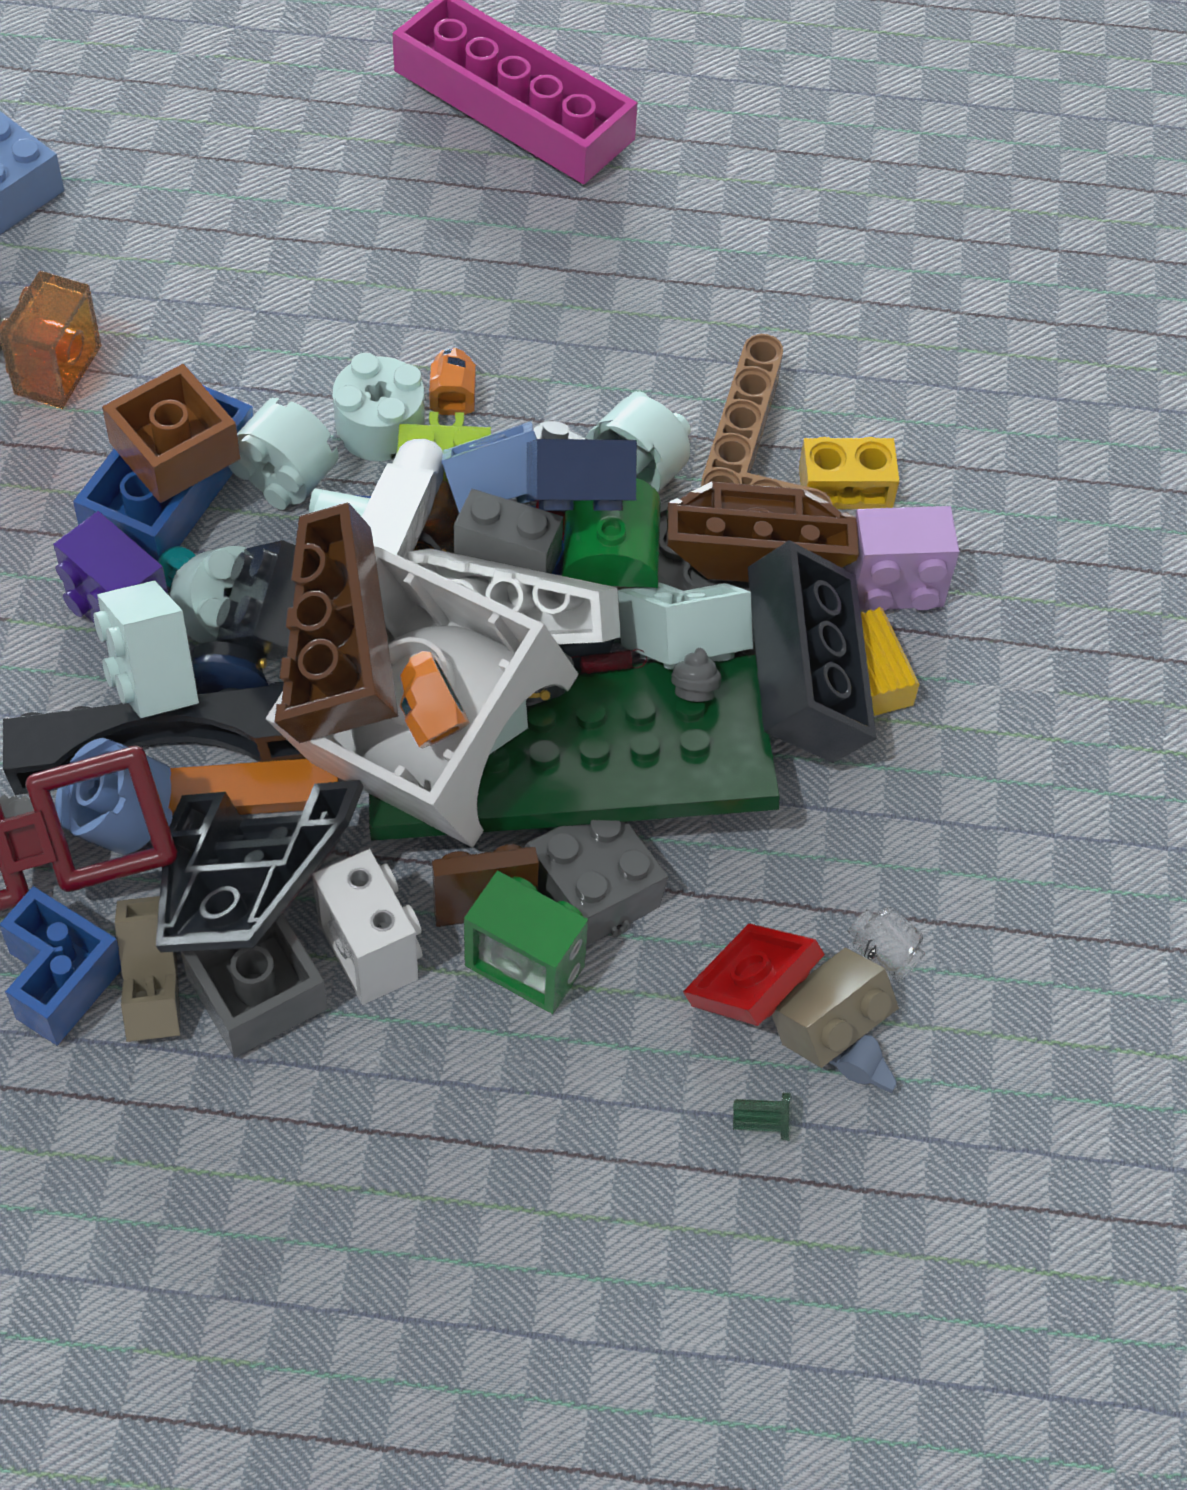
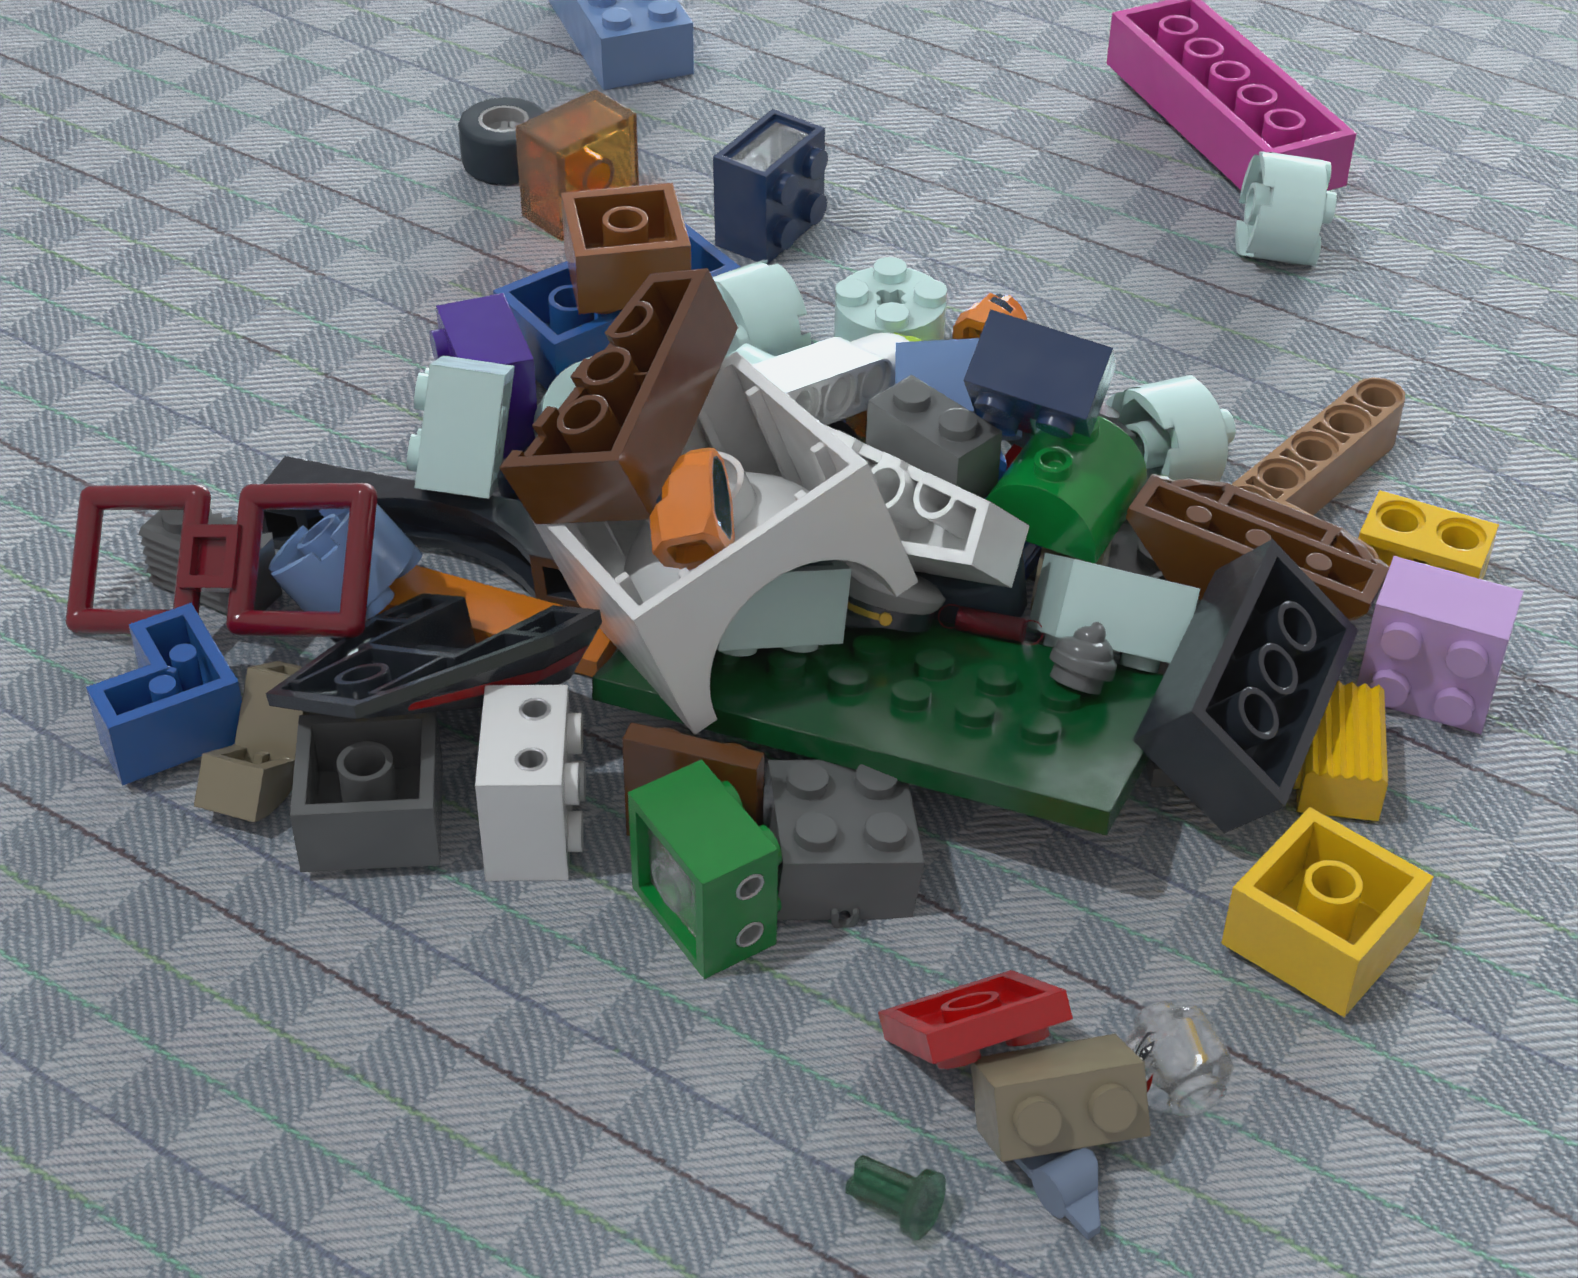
camera: 30 degrees right, 15 degrees down
none -> dark blue piece [713,109,828,265]
none -> yellow brick [1221,807,1434,1017]
none -> light aqua brick [1235,151,1337,266]

